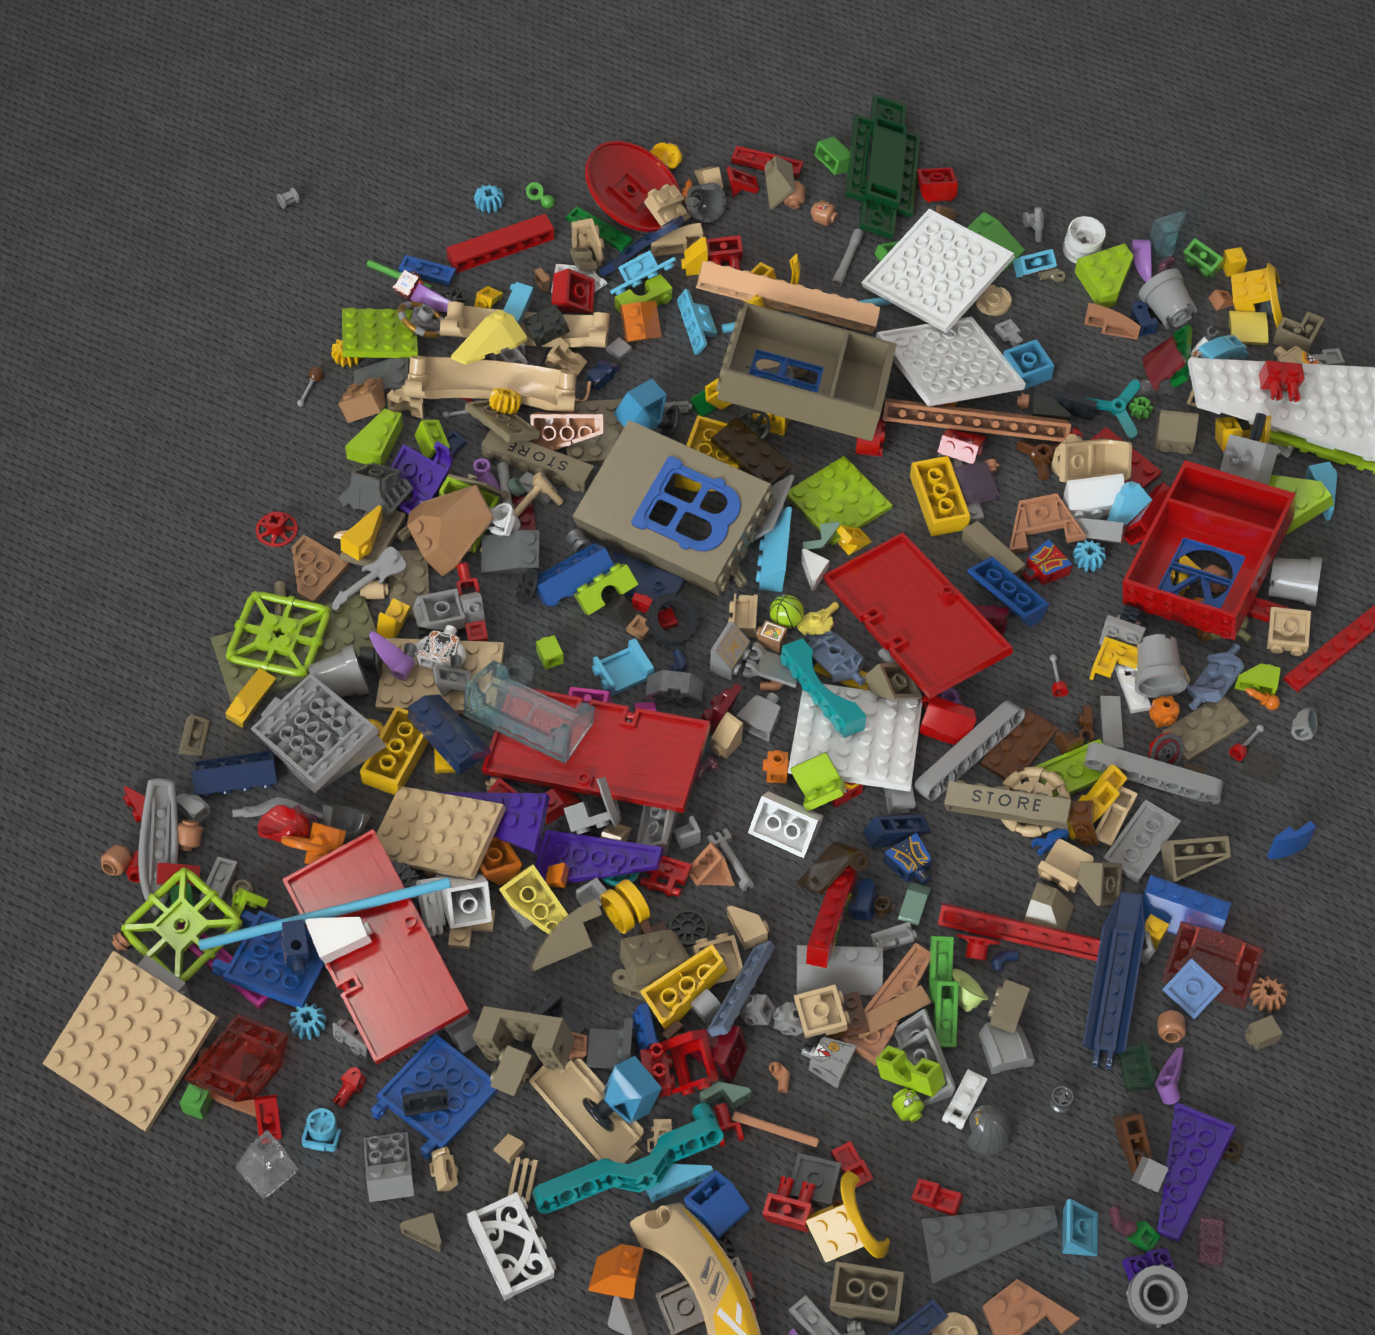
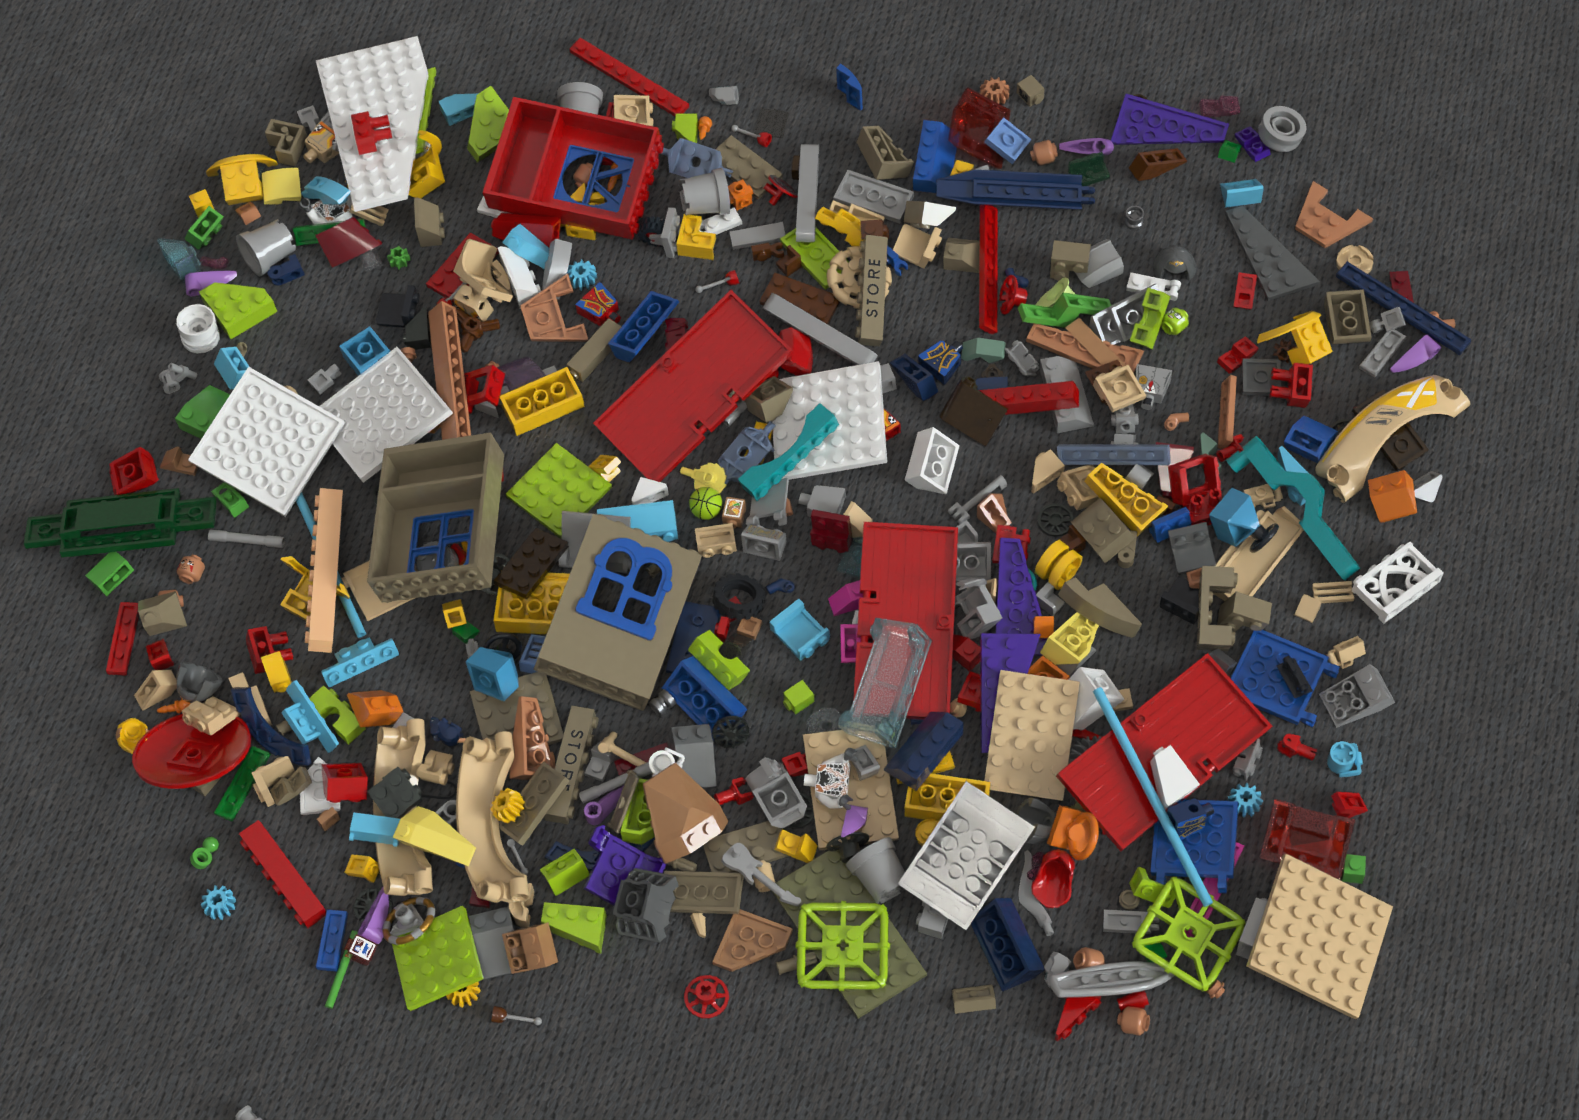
camera: 95 degrees left, 5 degrees up
red tile [156,862,200,887] -> none
yellow slope [225,668,276,728] -> none
clear slope [235,1130,299,1200] -> none
yellow slope [340,505,382,561] -> none
dark tan slope [400,1212,443,1253] -> none
white hinge [416,877,446,936] -> none
sand green tile [508,477,525,497] -> none
flat silver brick [645,670,704,708] -> none
orange brick [763,750,790,783] -> none
lime bracket [790,752,846,812] -> none
sand green slope [803,521,840,552] -> none
nougat slope [1084,303,1140,340] -> none
teal piece [1087,380,1140,439] -> none
clear pink arm [1108,1207,1137,1236] -> none
light grey panel [1131,1157,1168,1193] -> none
light grey piece [1220,413,1279,485] -> none

